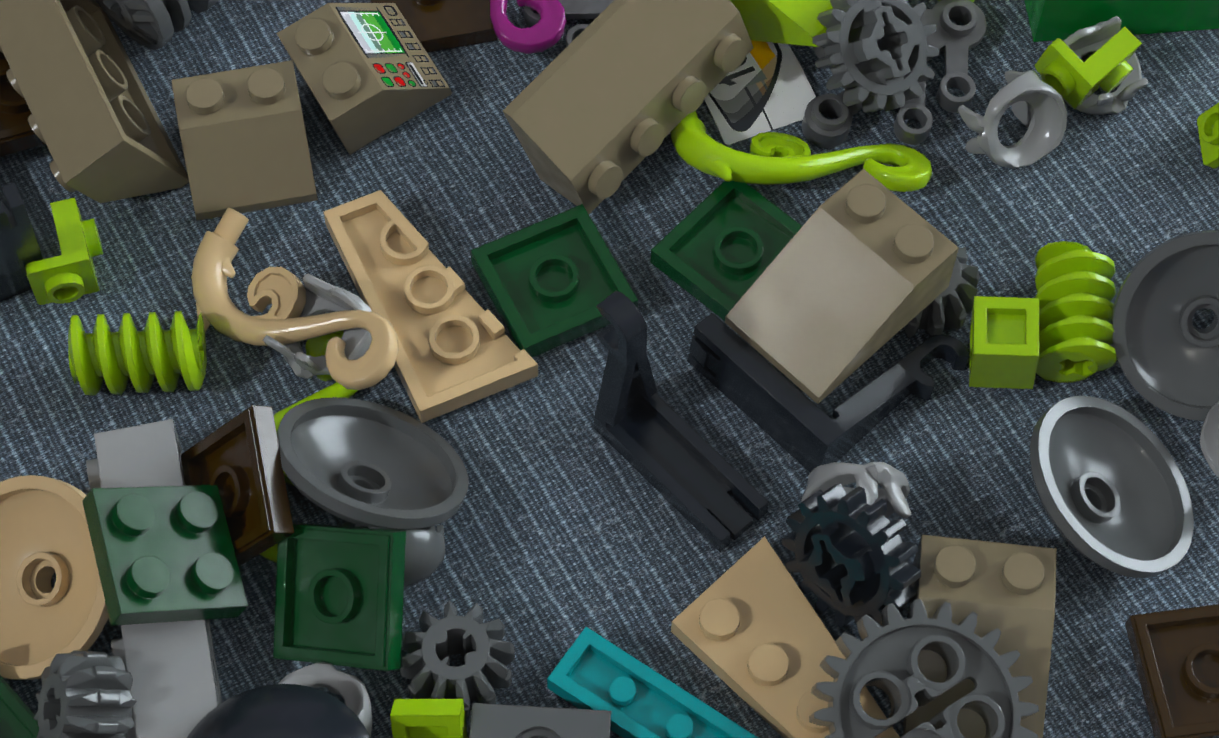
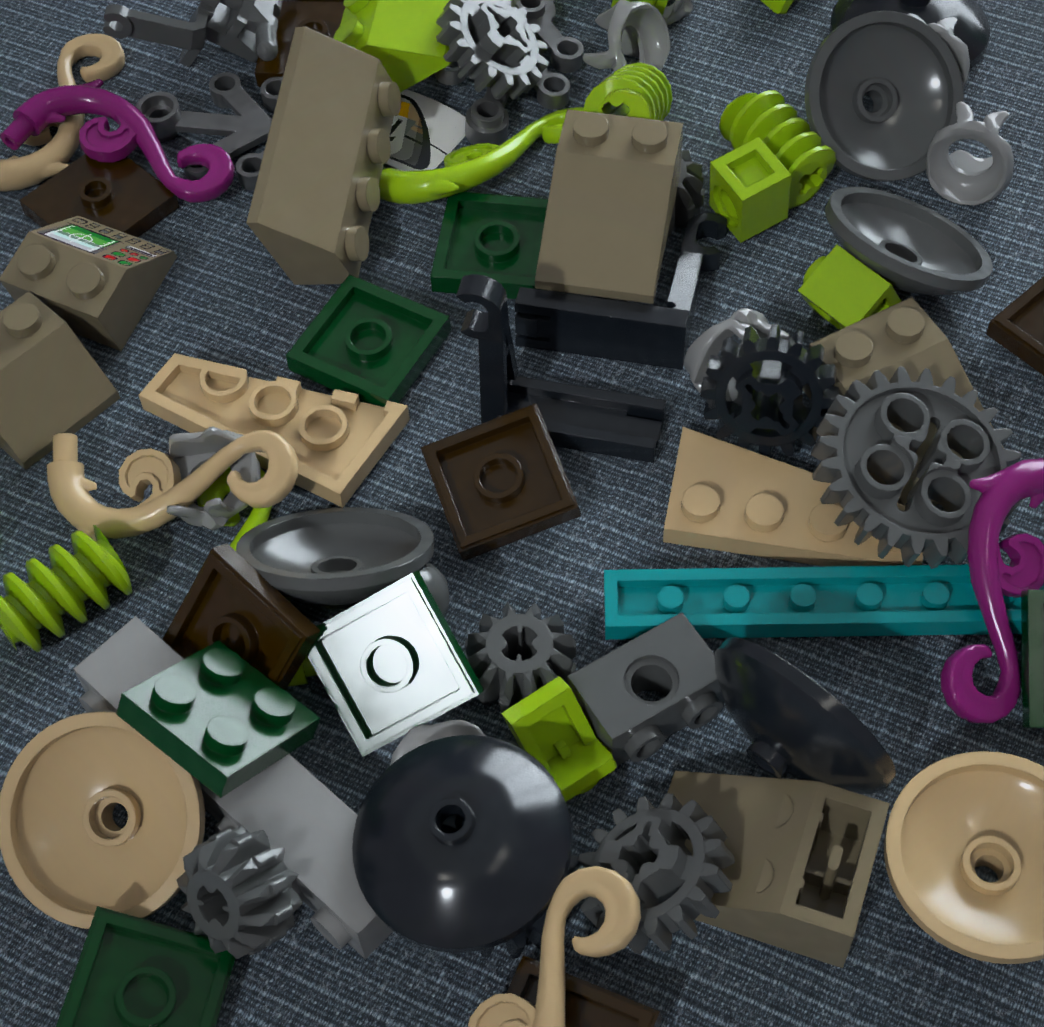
camera: 30 degrees left, 5 degrees down
none -> dark brown plate [421,403,581,561]
none -> lime piece [583,62,673,121]
none -> lime brick [798,244,902,330]

